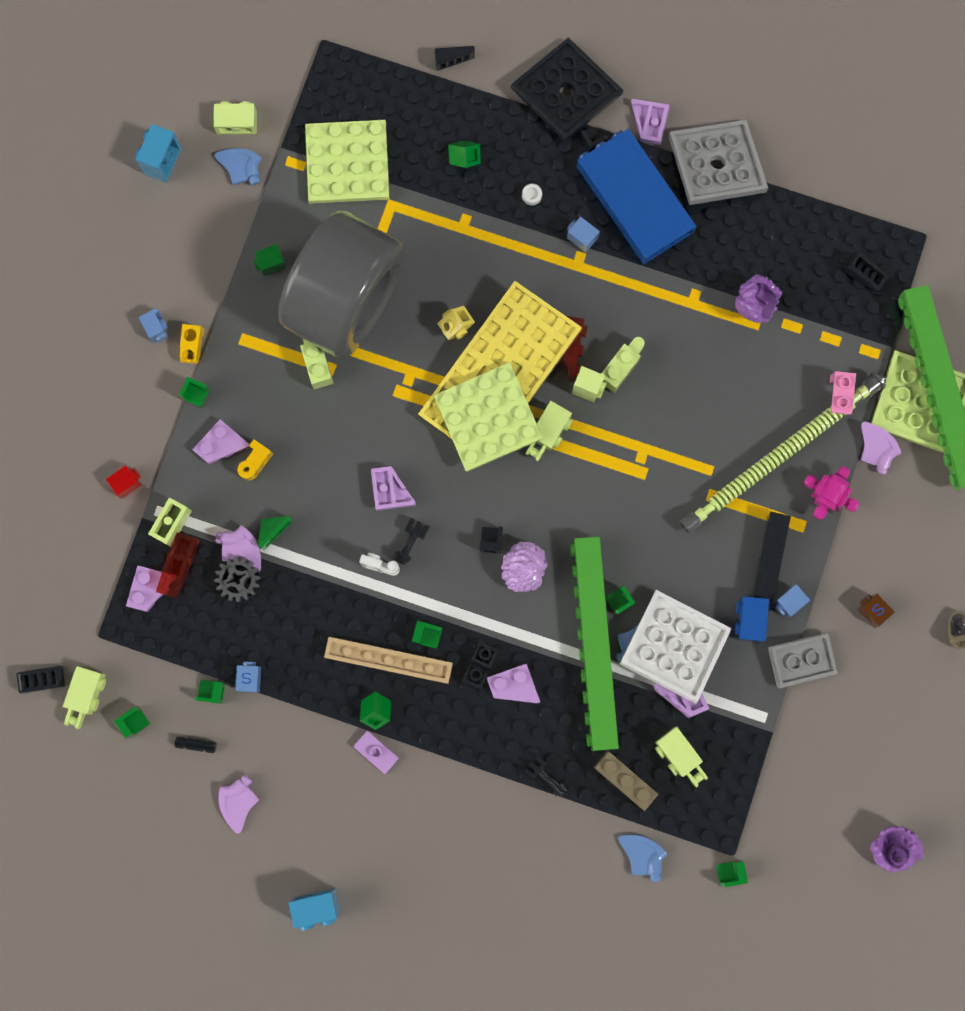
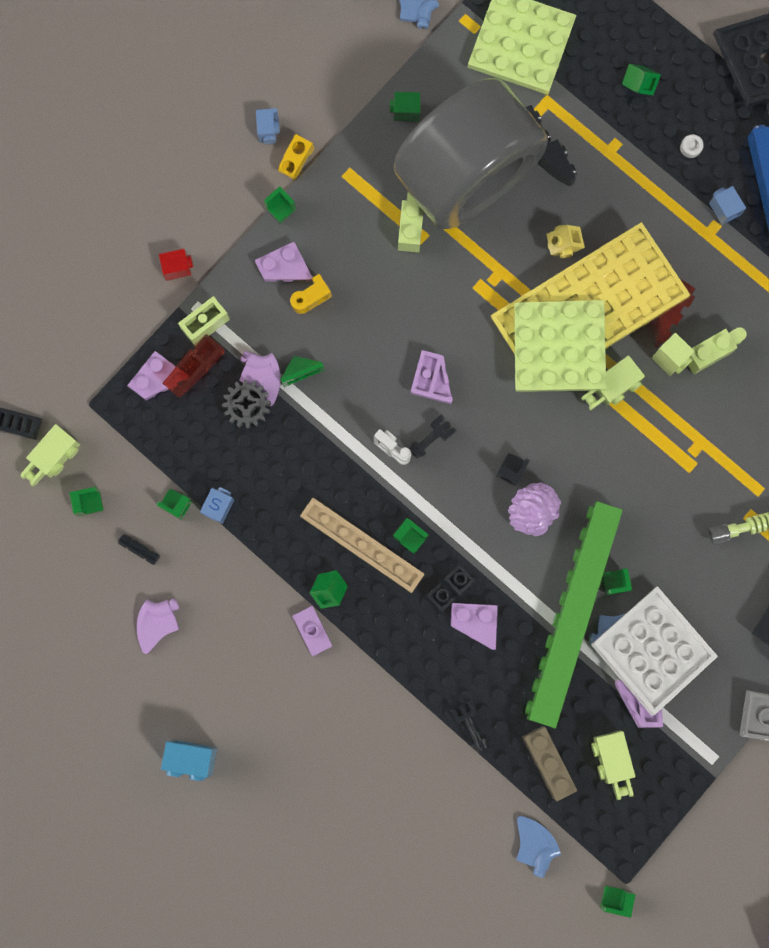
camera: 20 degrees right, 0 degrees up
blue piece [734,596,769,642] -> none
none -> black slope [525,105,577,187]

